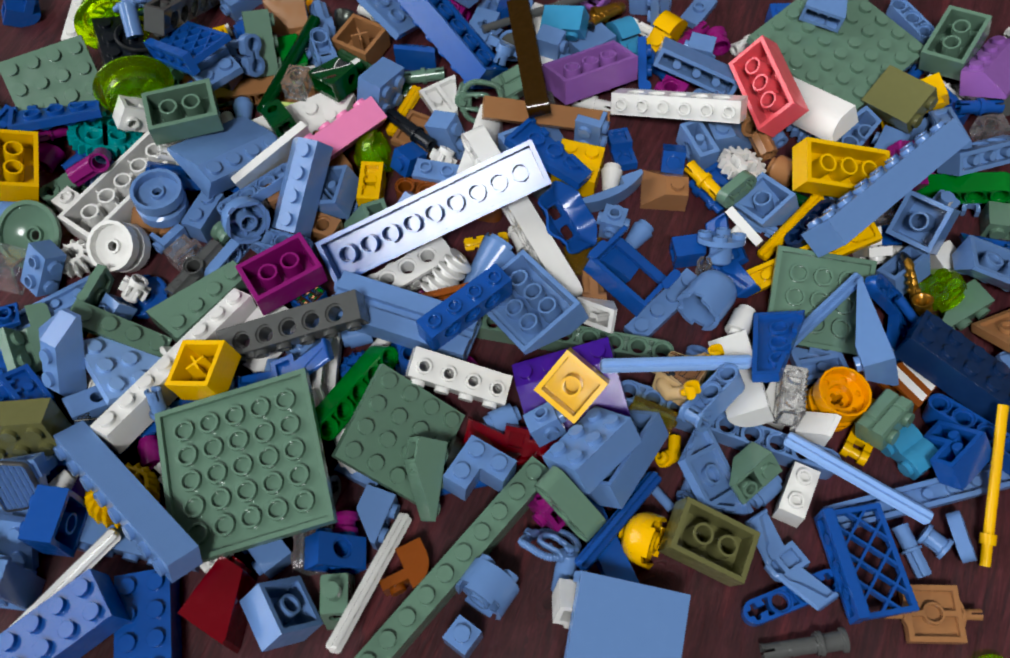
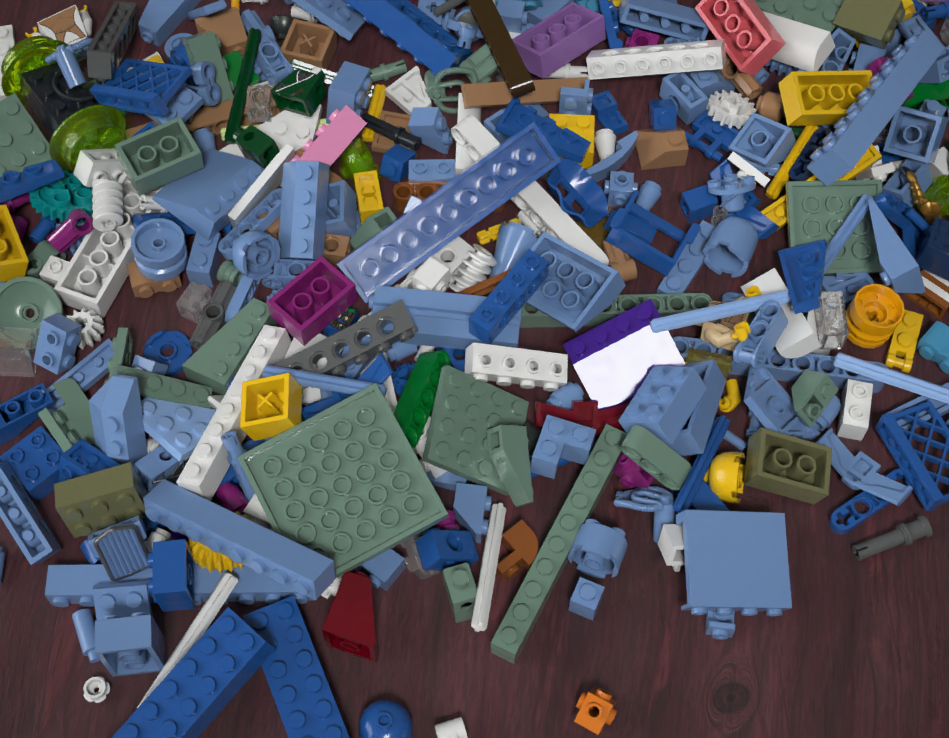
camera: 15 degrees left, 0 degrees up
white wheel [86,220,151,273] -> none
white gear [118,274,151,303] -> none
medium blue bracket [149,223,191,258] -> none
medium blue brick [239,575,323,652] -> none
blue slope [393,43,441,71] -> none
white gear [429,145,458,164] -> none
medium blue brick [523,402,567,447] -> none
yellow brick [534,347,610,424] -> none
white slope [577,296,618,334] -> none
yellow pin [684,160,721,201] -> none
sand green beam [716,170,757,208] -> none
white brick [724,304,756,335] -> none
white slope [789,411,842,447] -> none
sand green brick [855,388,915,451] -> none
none -> white piece [92,178,124,232]
none -> medium blue axle [263,365,387,398]
none -> white brick [412,256,450,292]

